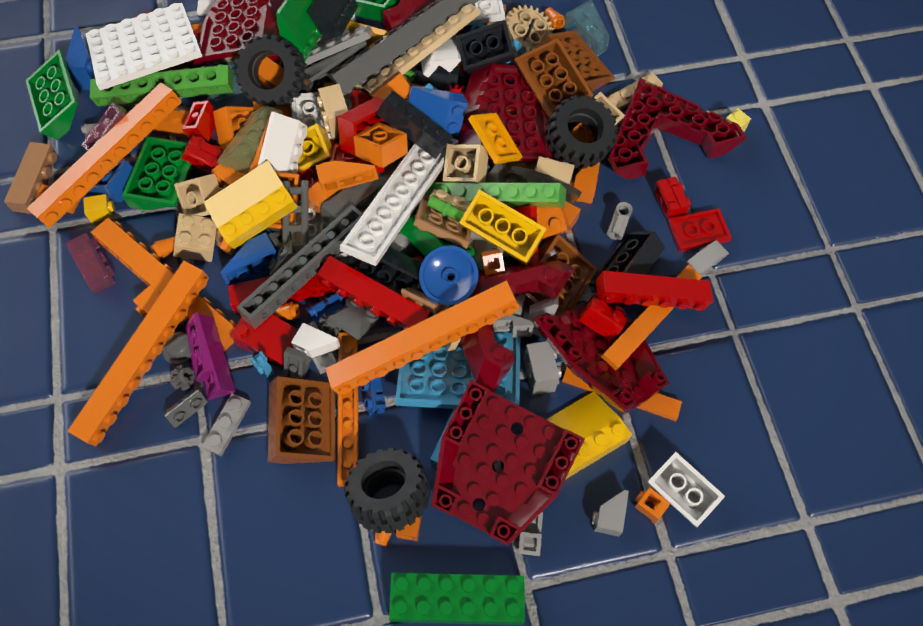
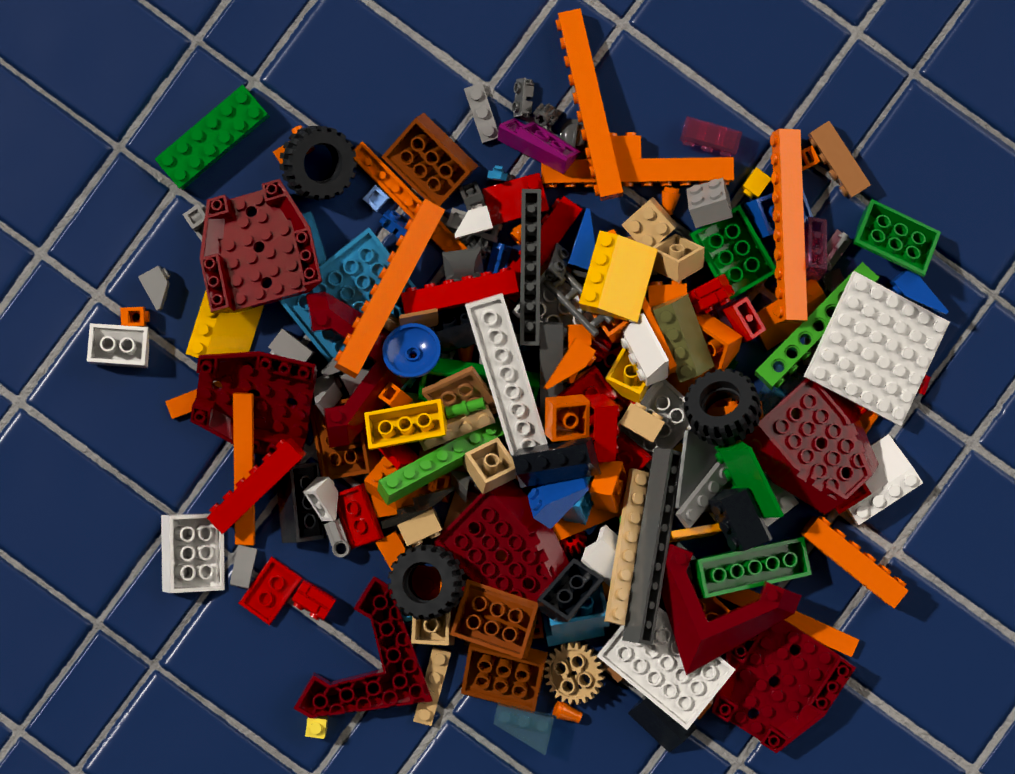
camera: 145 degrees right, 25 degrees up
light orange tile [468,113,522,164] -> none
red brick [578,297,627,341] -> none
none -> white slope [161,514,225,593]
none -> white slope [303,477,338,521]
none -> red tile [337,483,384,549]
none -> light blue tile [363,185,390,212]
none -> light grey brick [686,178,733,228]

